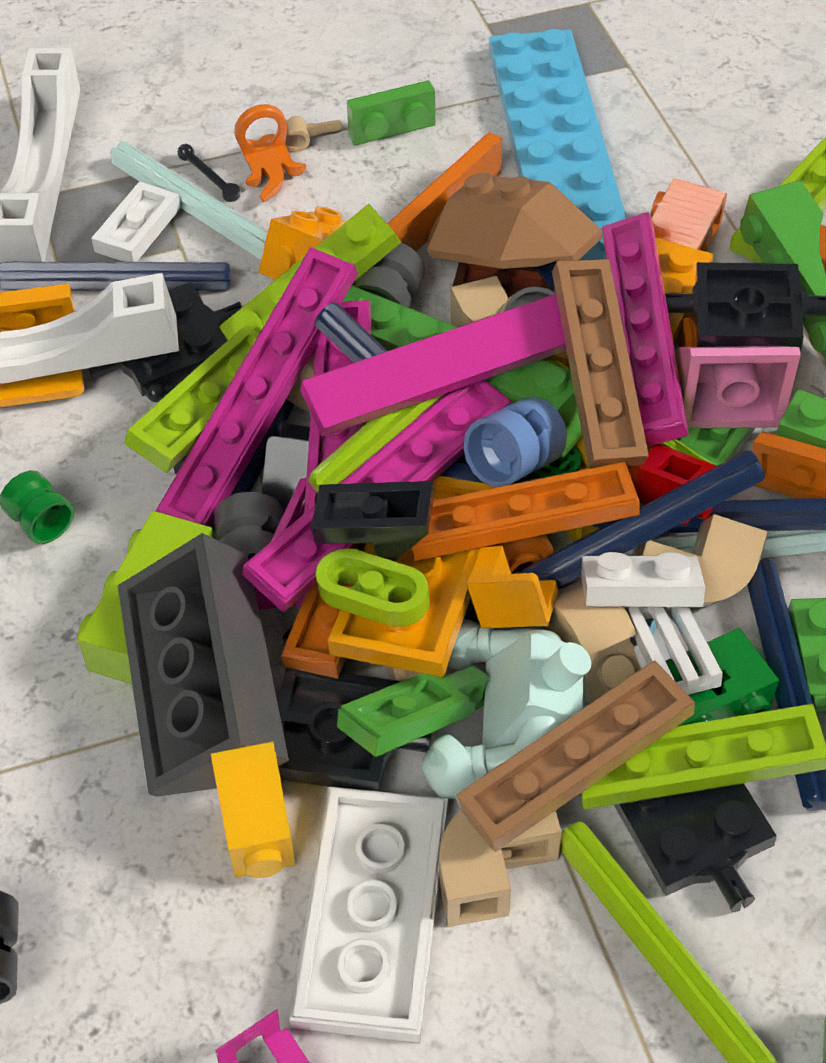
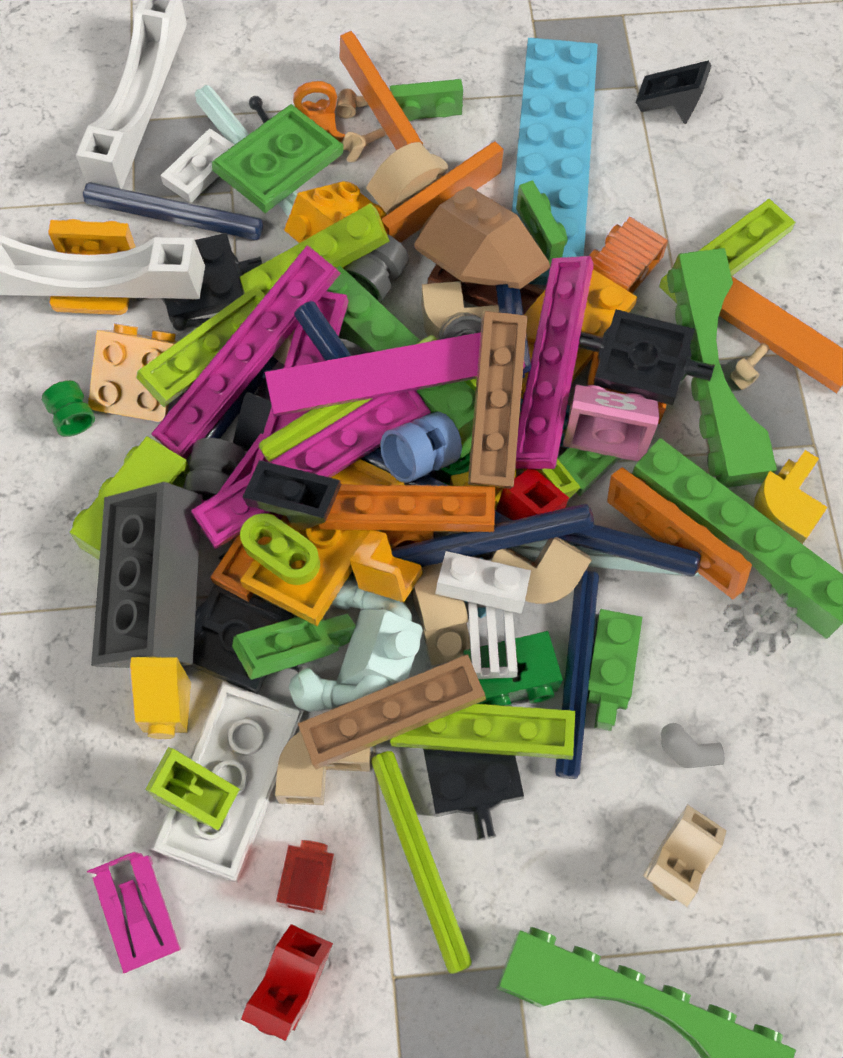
camera: 10 degrees right, 15 degrees up
none -> light orange bracket [88,323,178,422]
none -> lime slope [145,747,240,831]
none -> bright green tile [212,104,344,213]
none -> clear red brick [276,840,336,915]
none -> orange tile [339,31,423,150]
none -> tan hand [341,128,385,162]
none -> tan brick [366,142,449,213]
none -> bright green plate [516,180,568,266]
none -> black slope [635,60,712,124]

